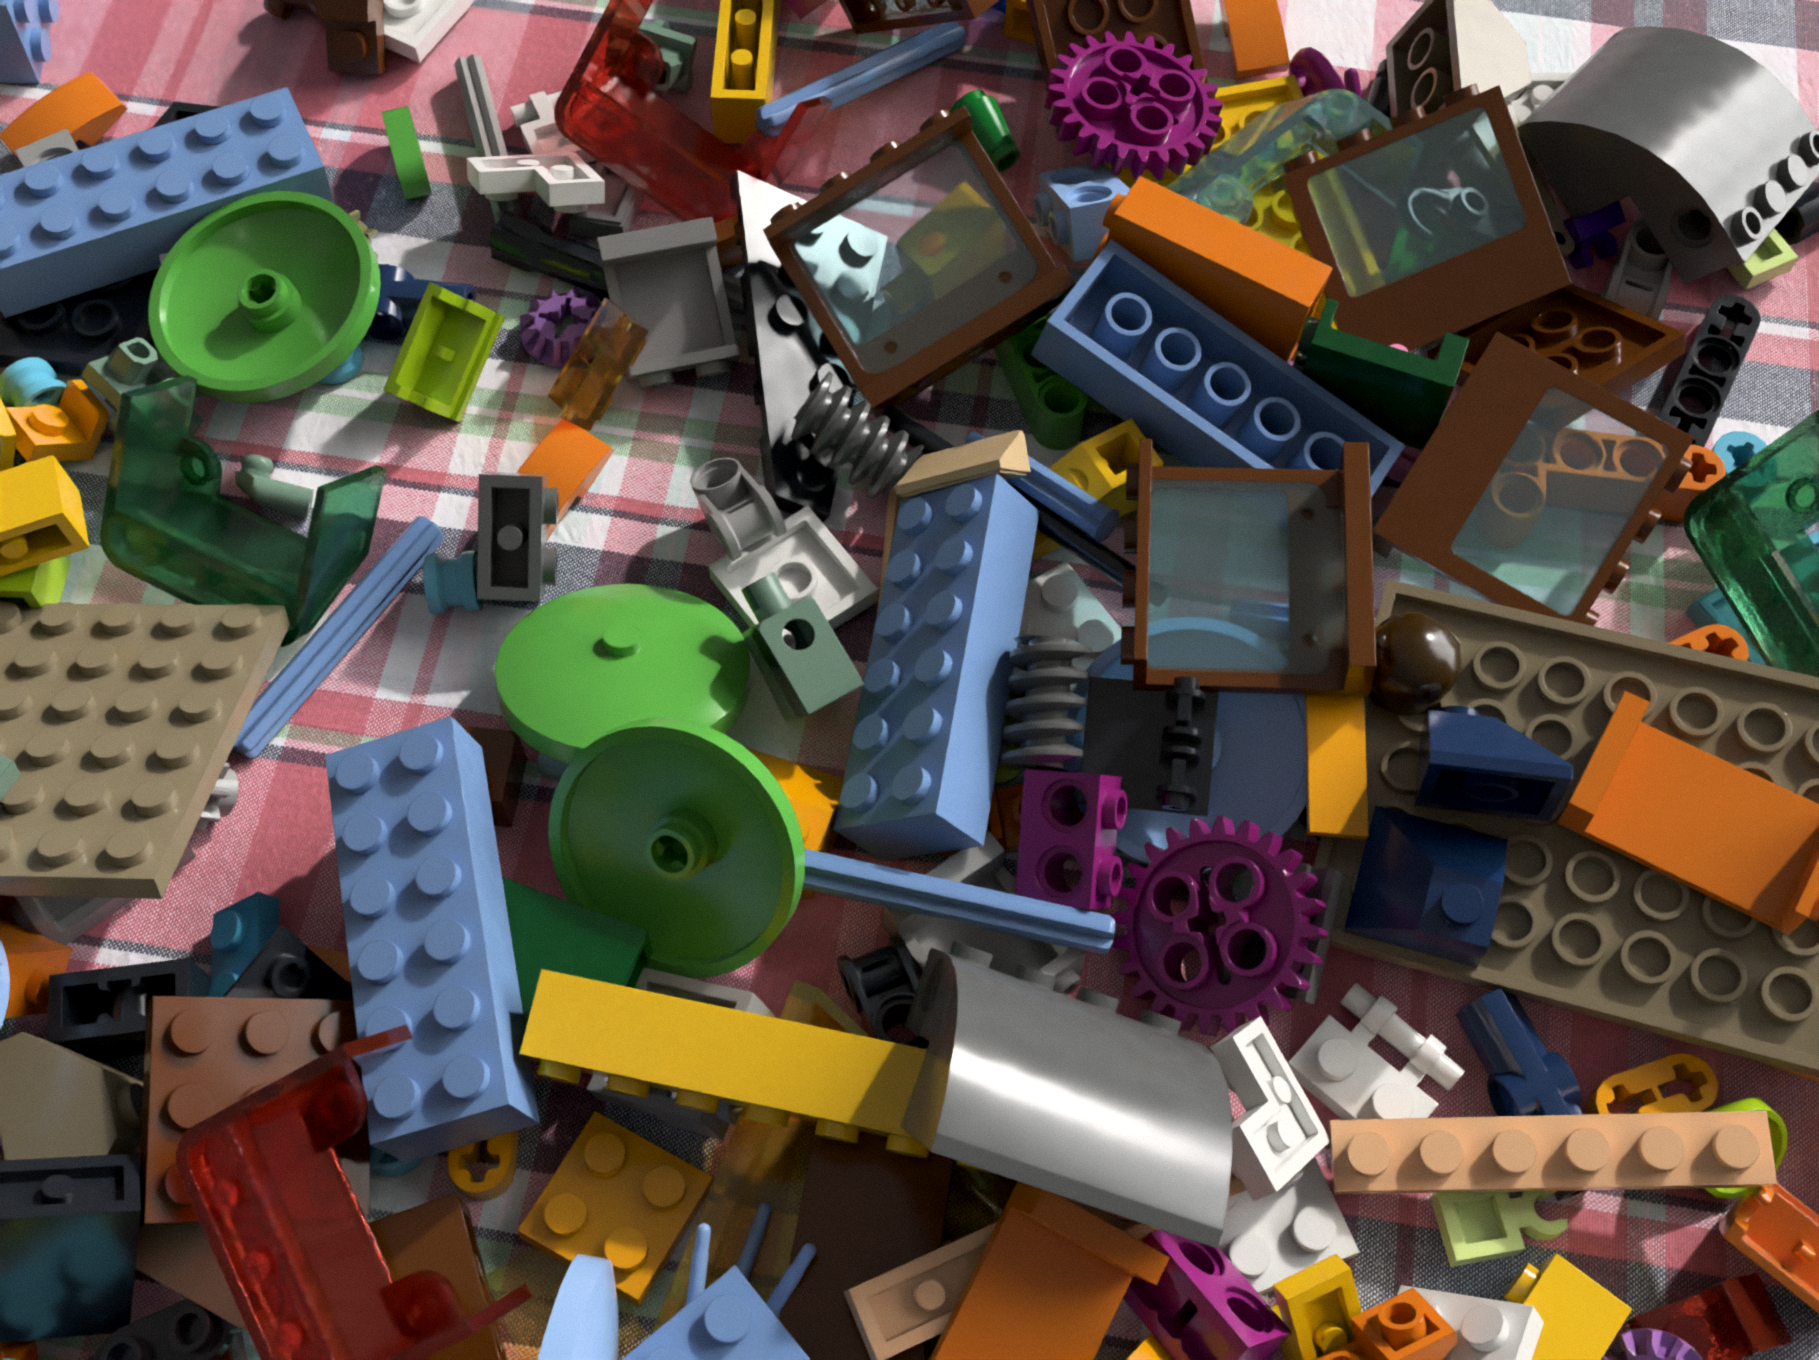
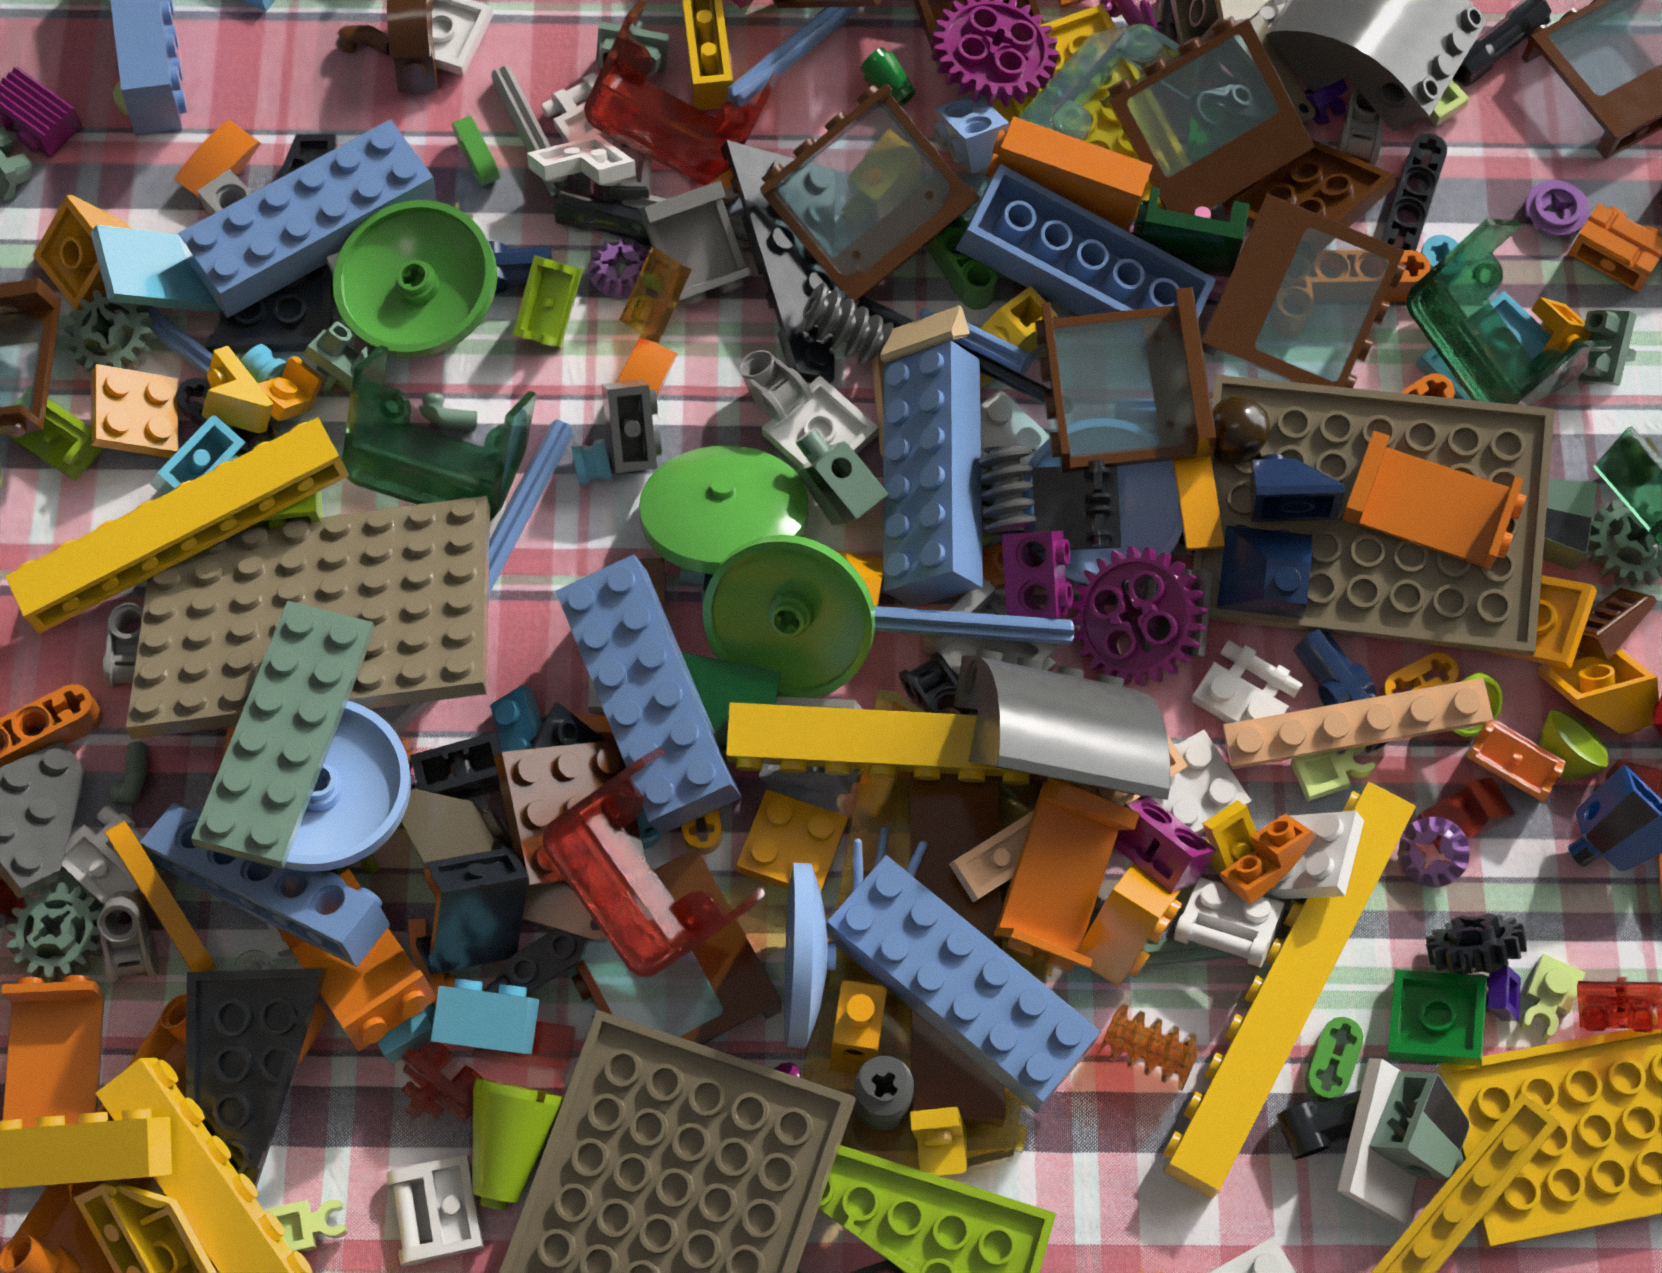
camera: 10 degrees left, 5 degrees up
white plate [1211,1016,1331,1202] -> none

